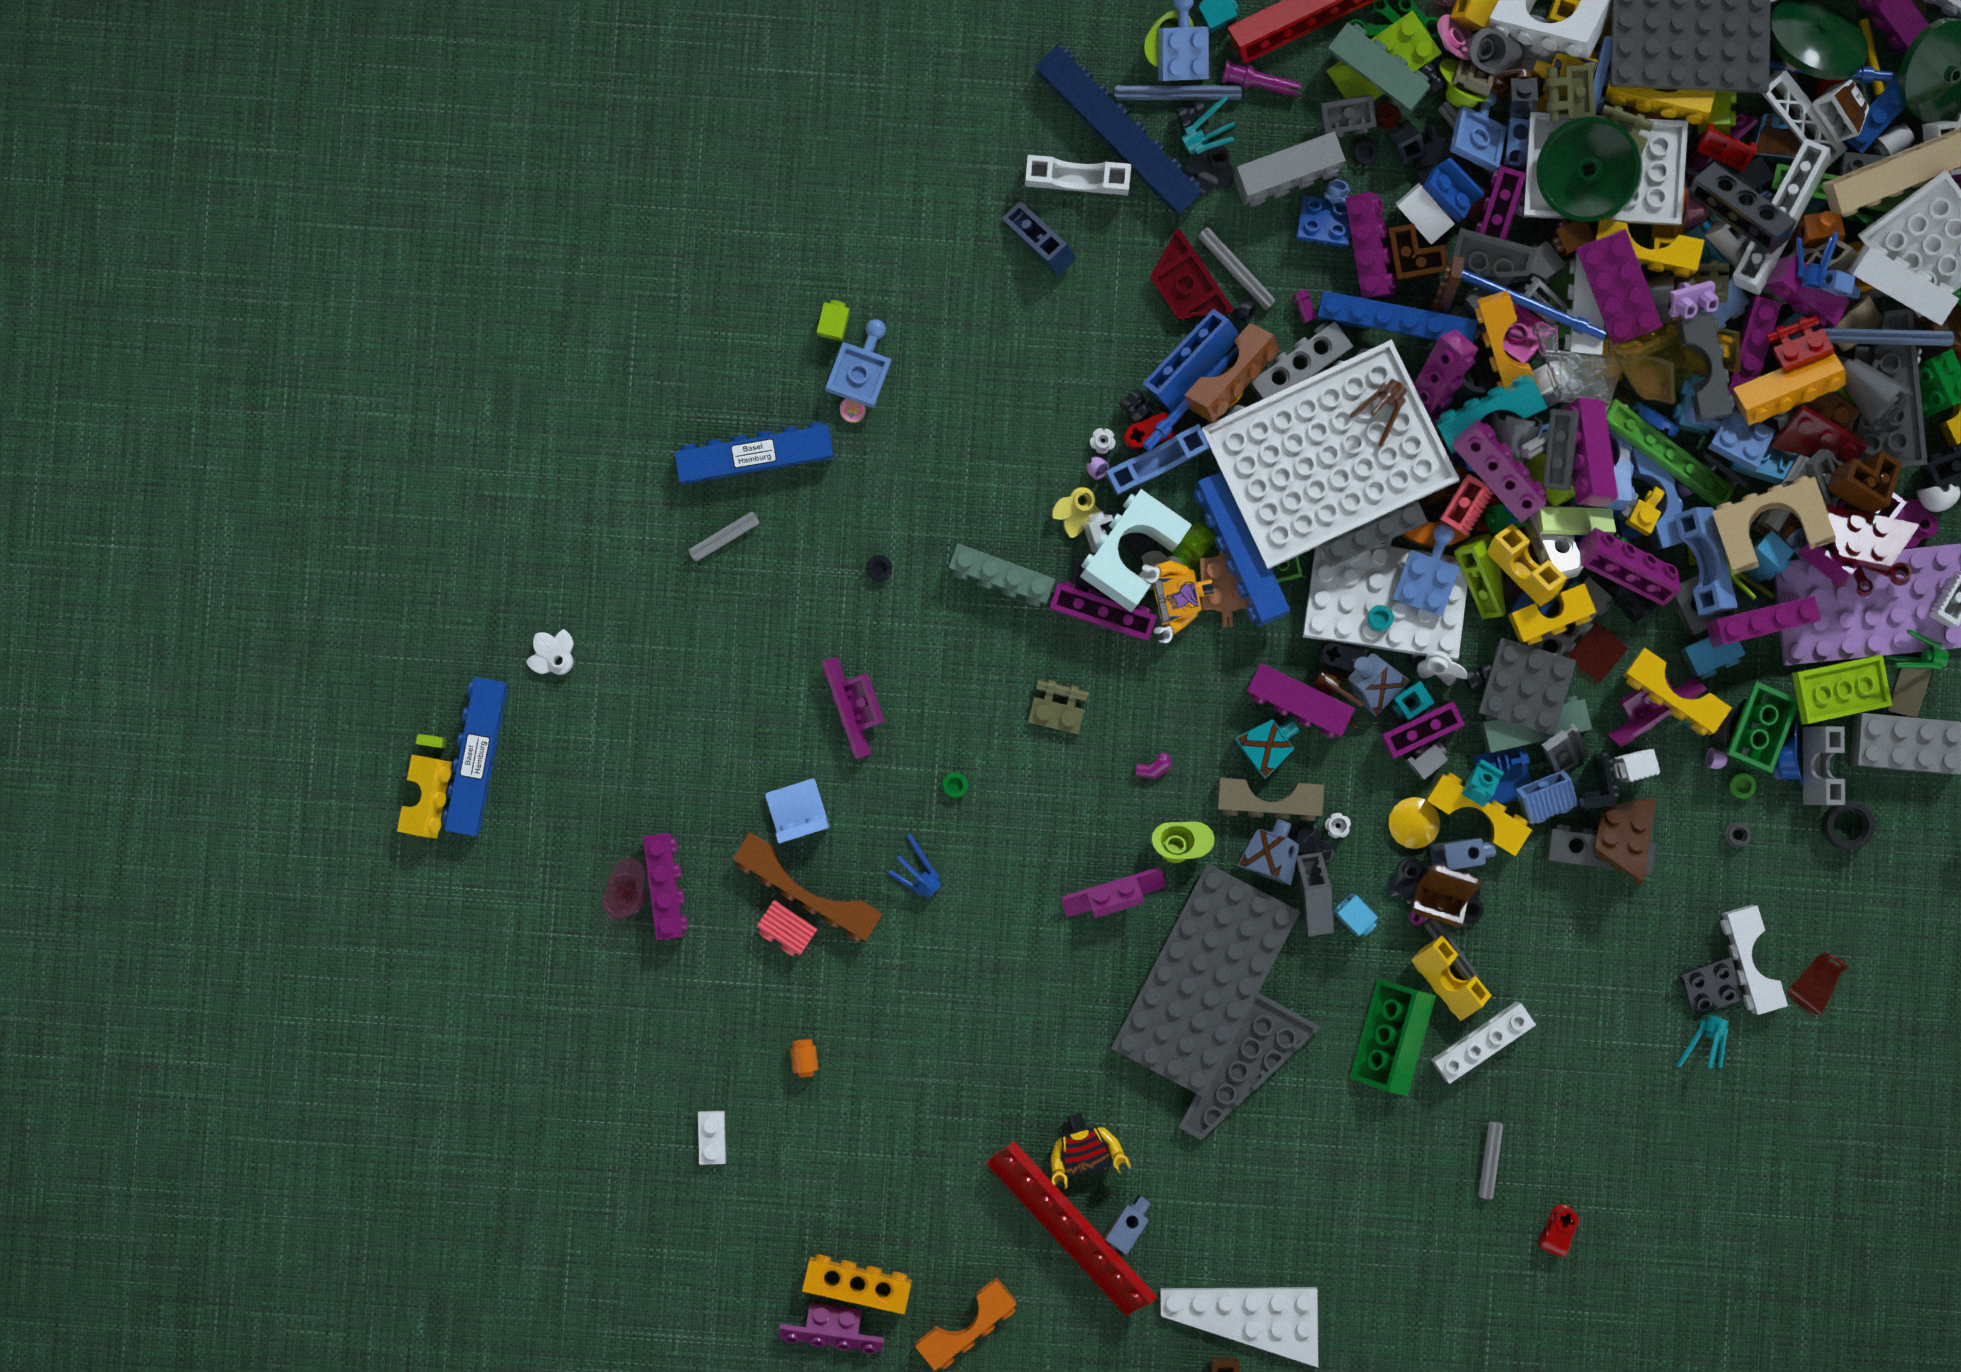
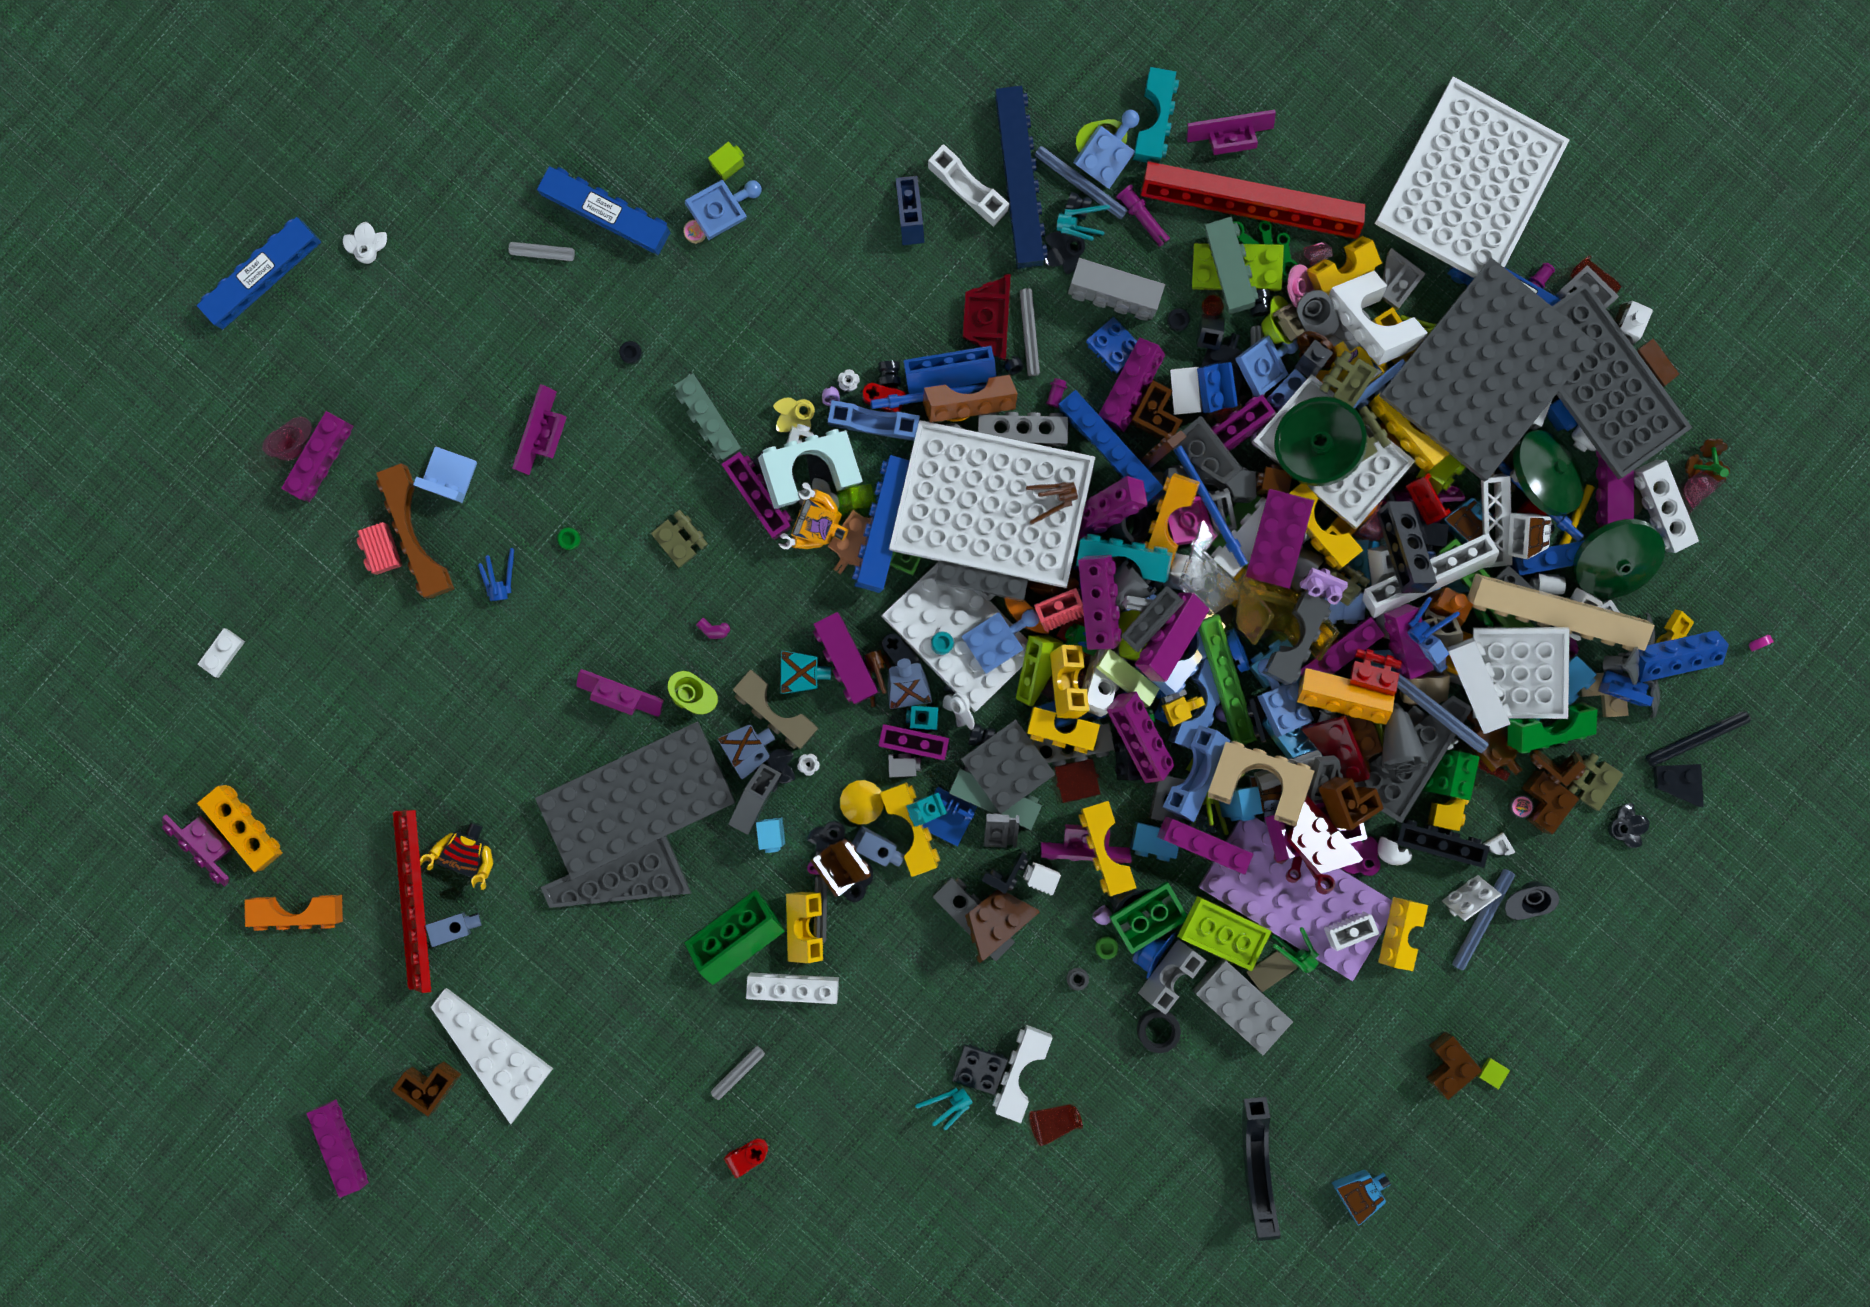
camera: 35 degrees right, 0 degrees up
yellow arch [397,755,452,838] -> none
lime tile [416,734,447,748] -> none
orange brick [790,1039,819,1078] -> none
dark grey bracket [1320,95,1377,138] -> none
medium blue plate [1324,179,1350,203] -> none
medium blue brick [1516,770,1578,824] -> none

